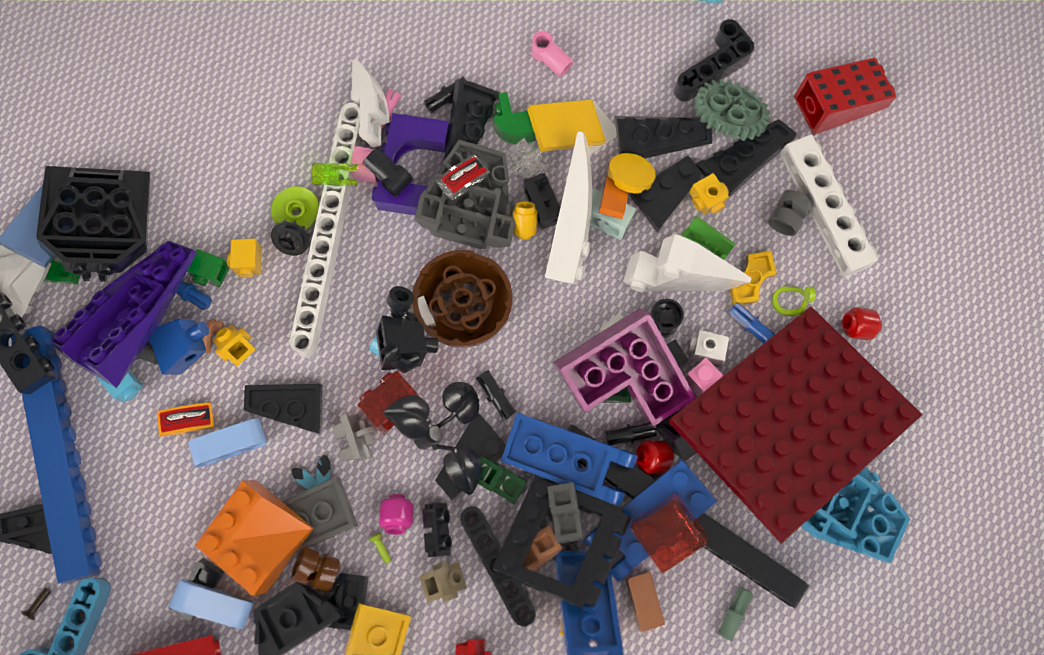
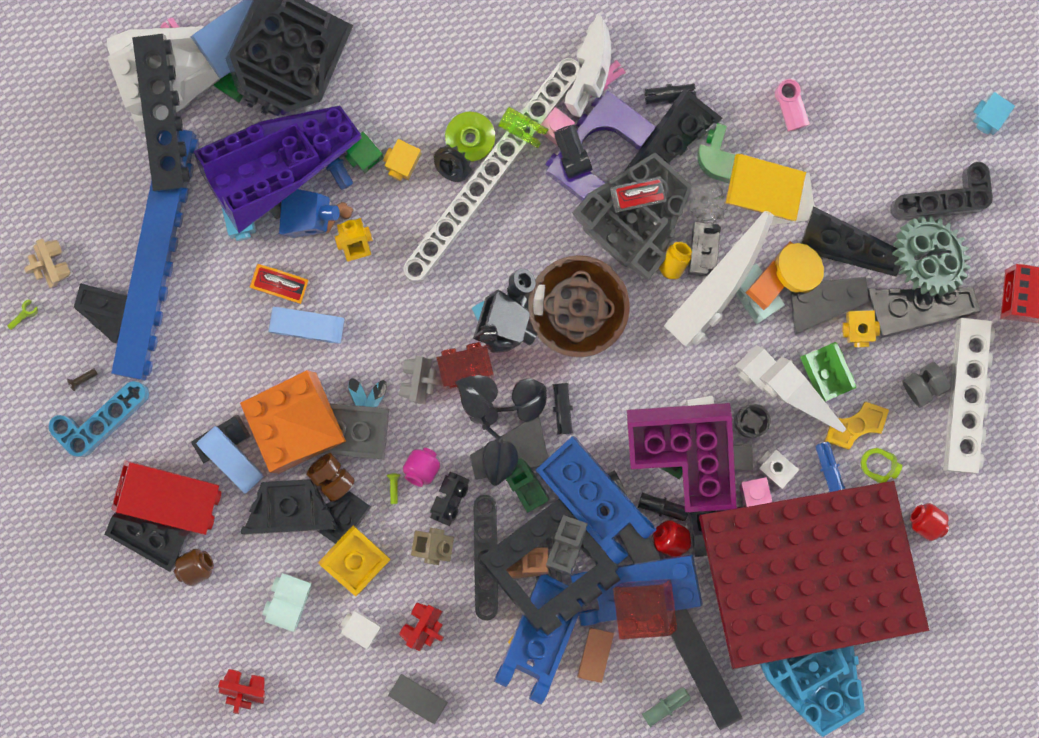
camera: 30 degrees right, 10 degrees up
black wing [244,383,323,435] -> none

